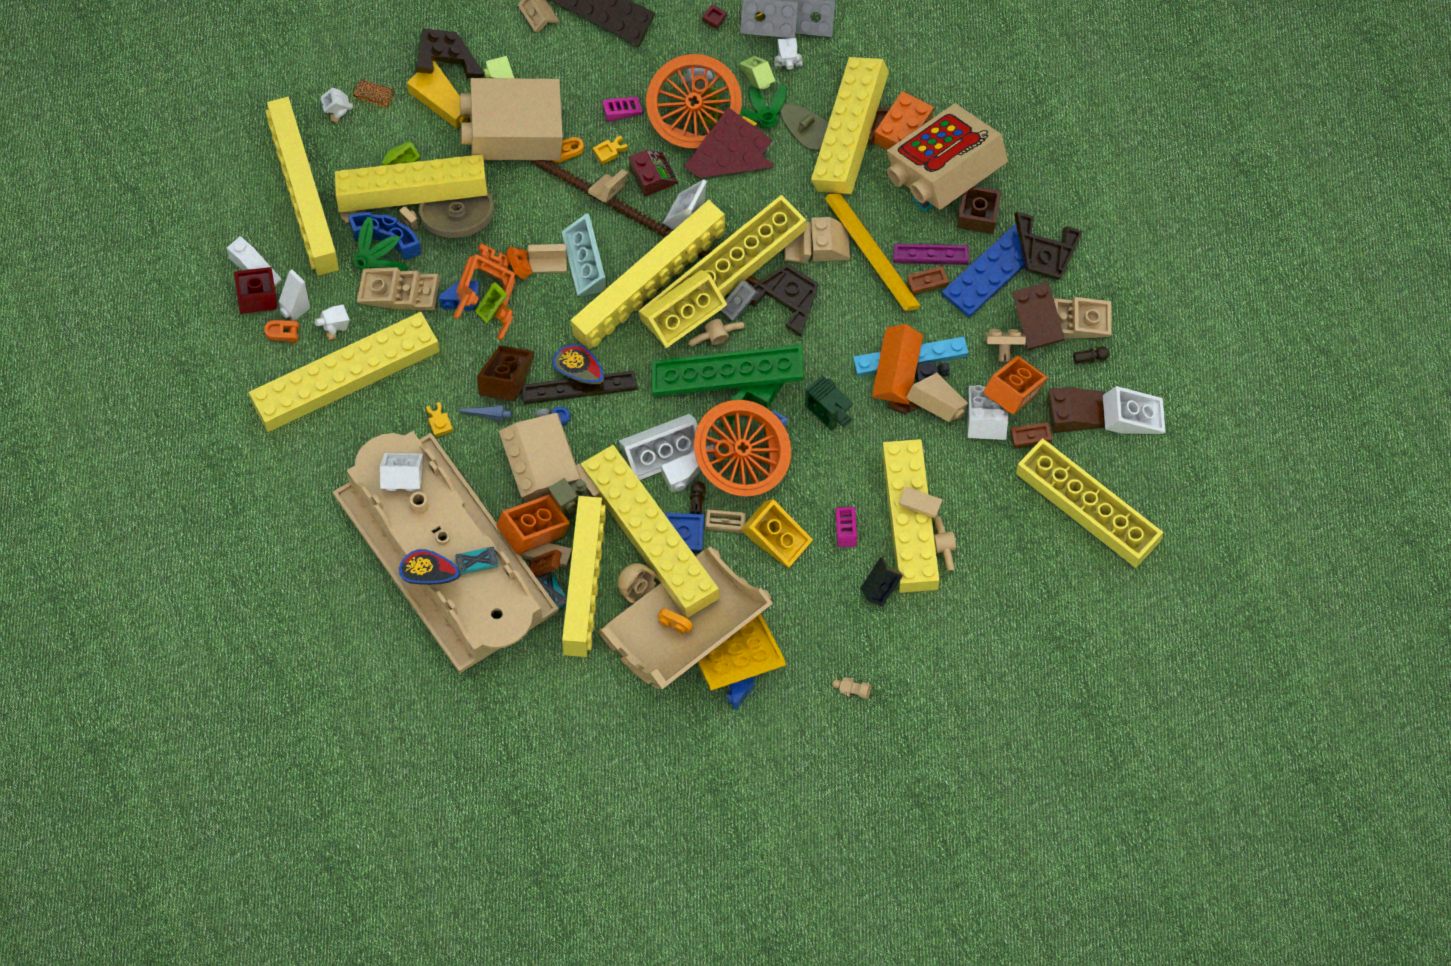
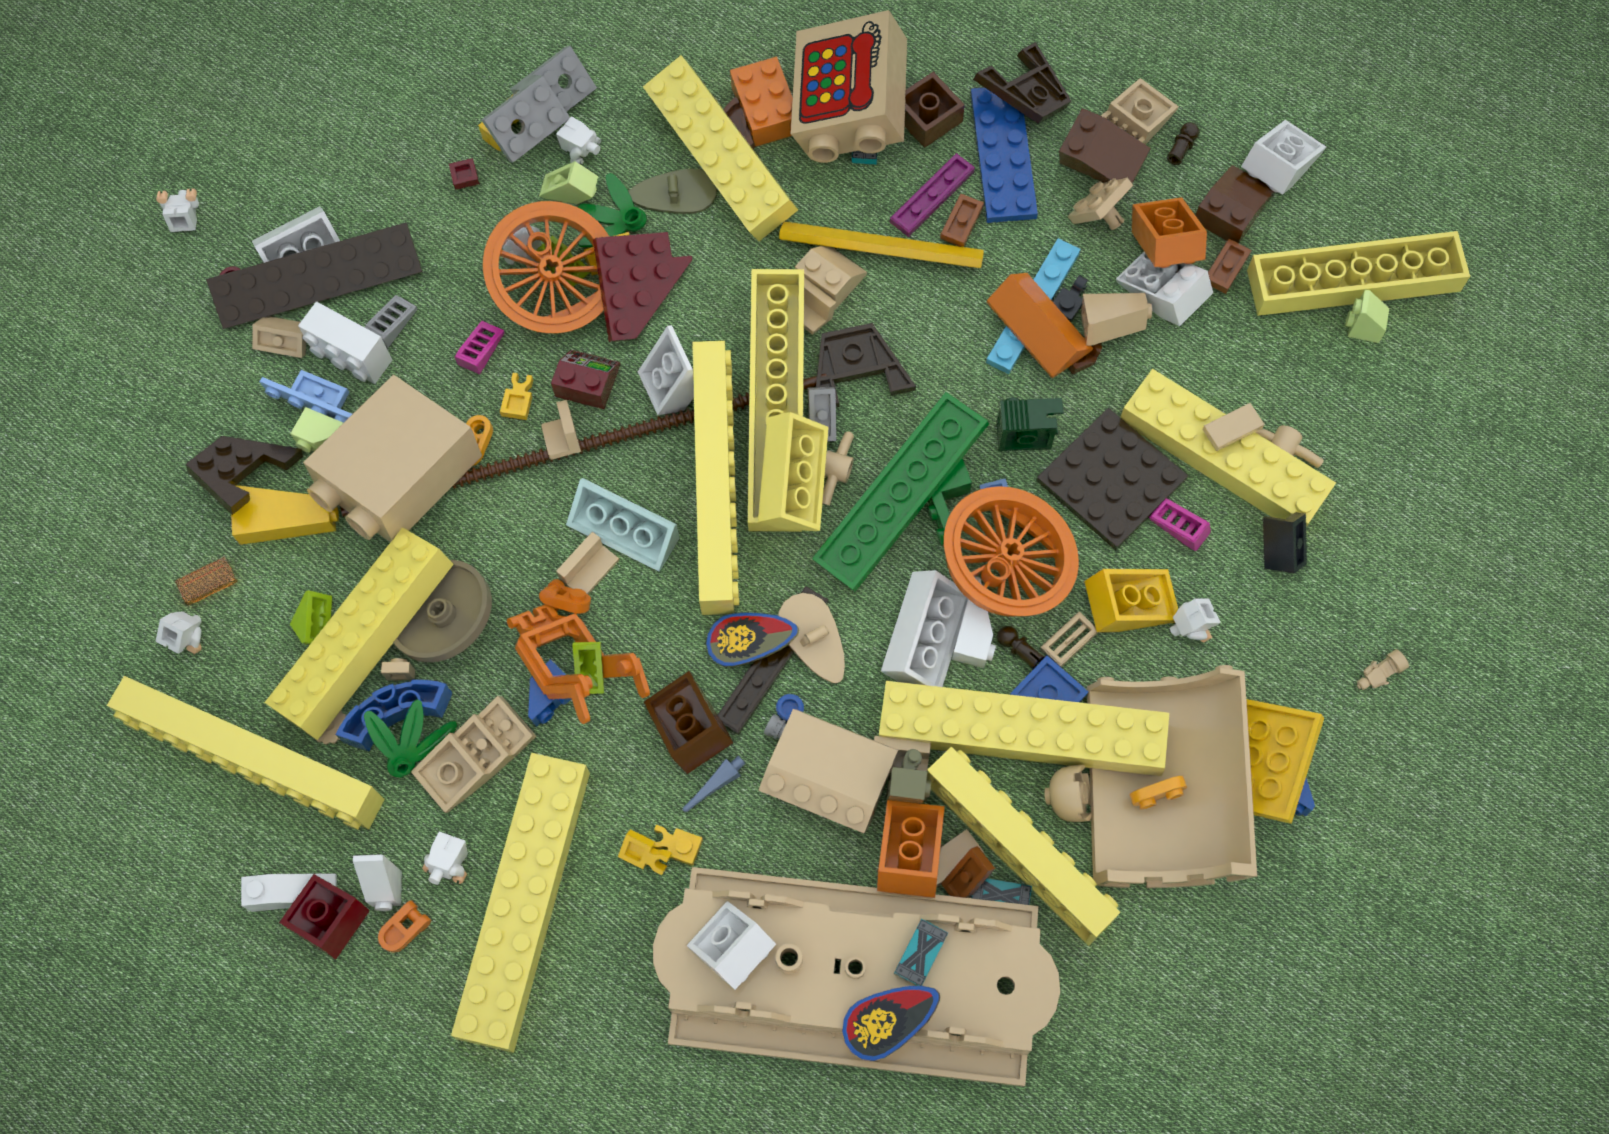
camera: 45 degrees left, 5 degrees up
none -> light blue bracket [259,370,352,423]
none -> white brick [298,302,392,384]
none -> light grey slope [364,295,418,348]
none -> yellow plate [618,829,672,875]
none -> tan shield [778,593,845,684]
none -> dark brown plate [1036,408,1188,551]
none -> white piece [1170,598,1221,643]
none -> yellowish green slope [1345,290,1389,343]

